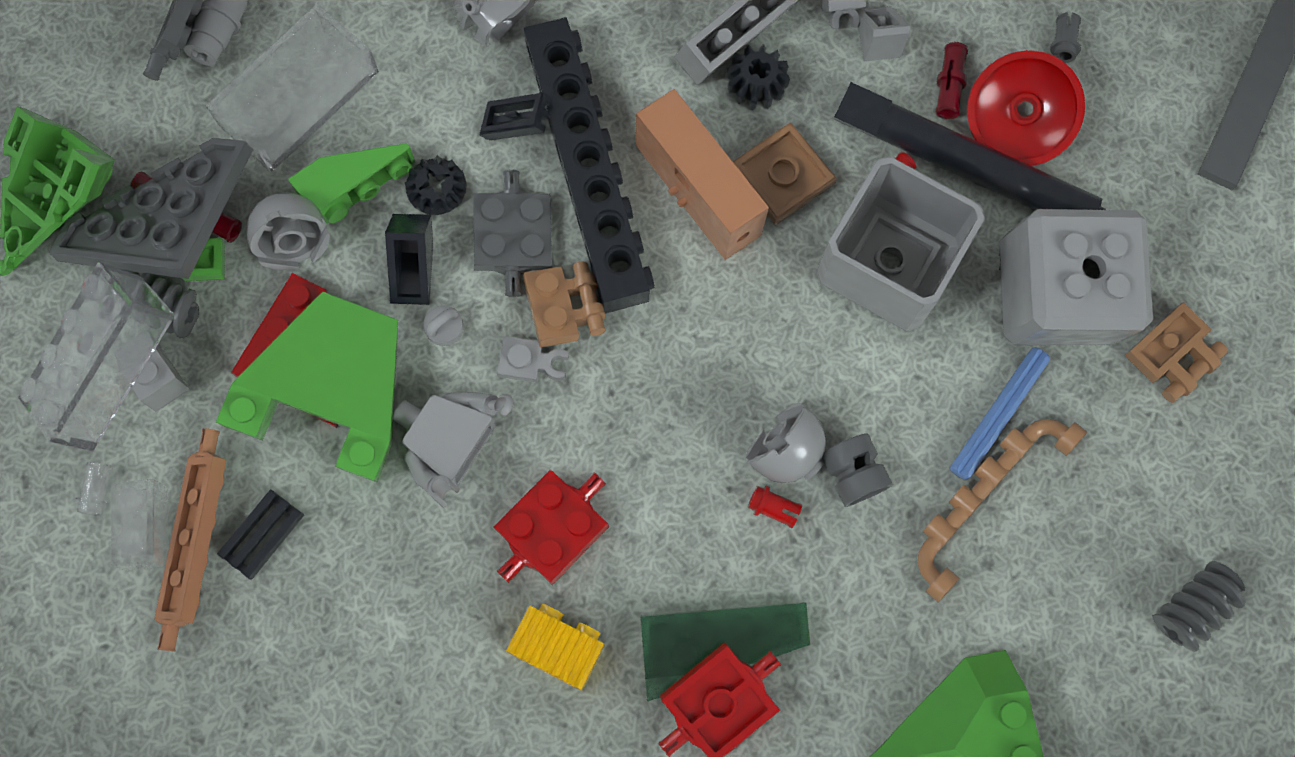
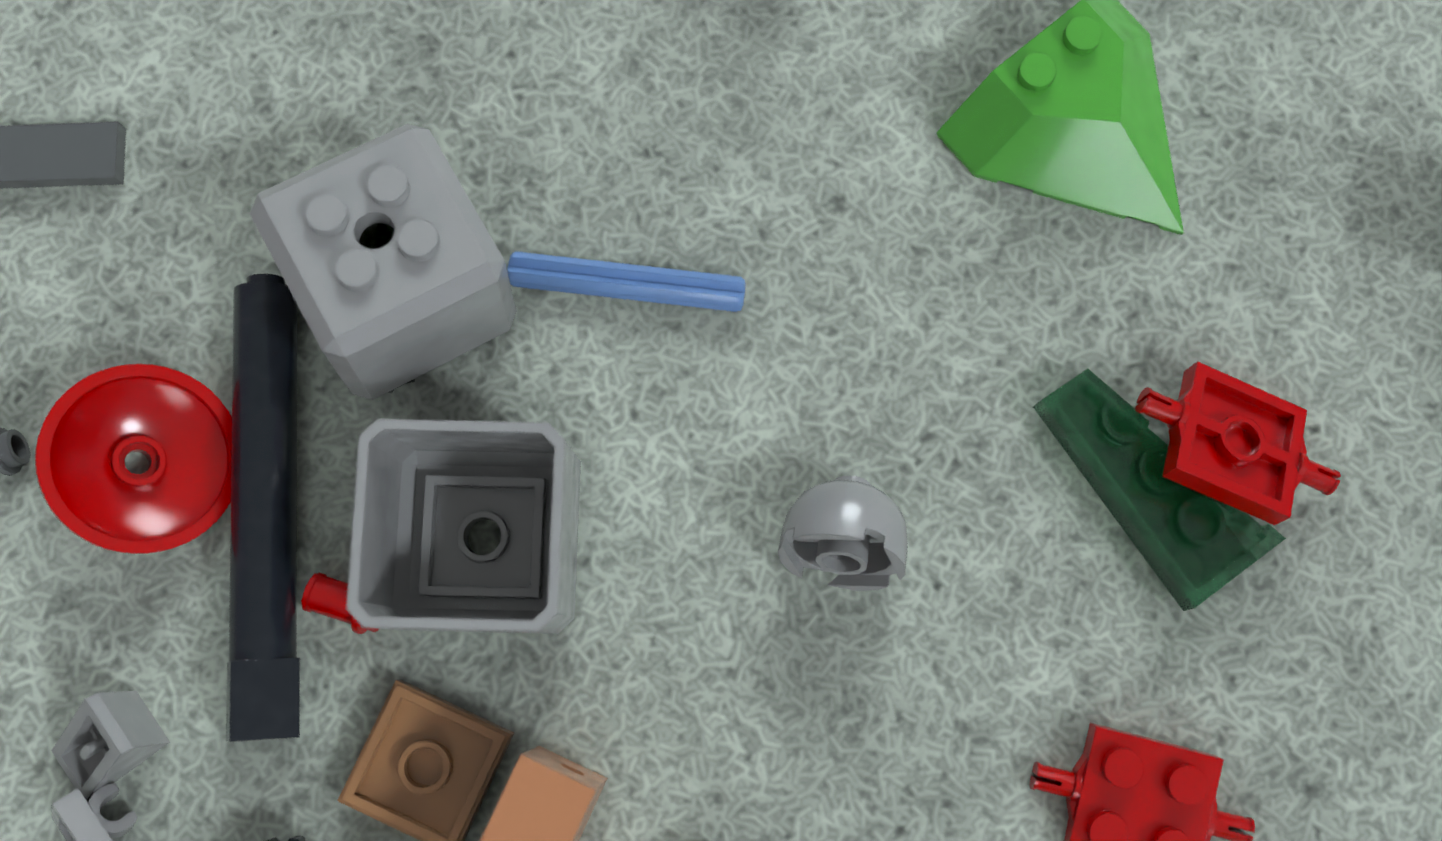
camera: 115 degrees left, 5 degrees up
yellow brick [506,603,605,691] -> none
red pin [748,485,802,529] -> none
dark grey wheel [821,433,893,507] -> none
medium nougat bar [917,419,1087,603] -> none
dark red pin [935,42,968,119] -> none
medium nougat plate [1125,302,1228,403] -> none

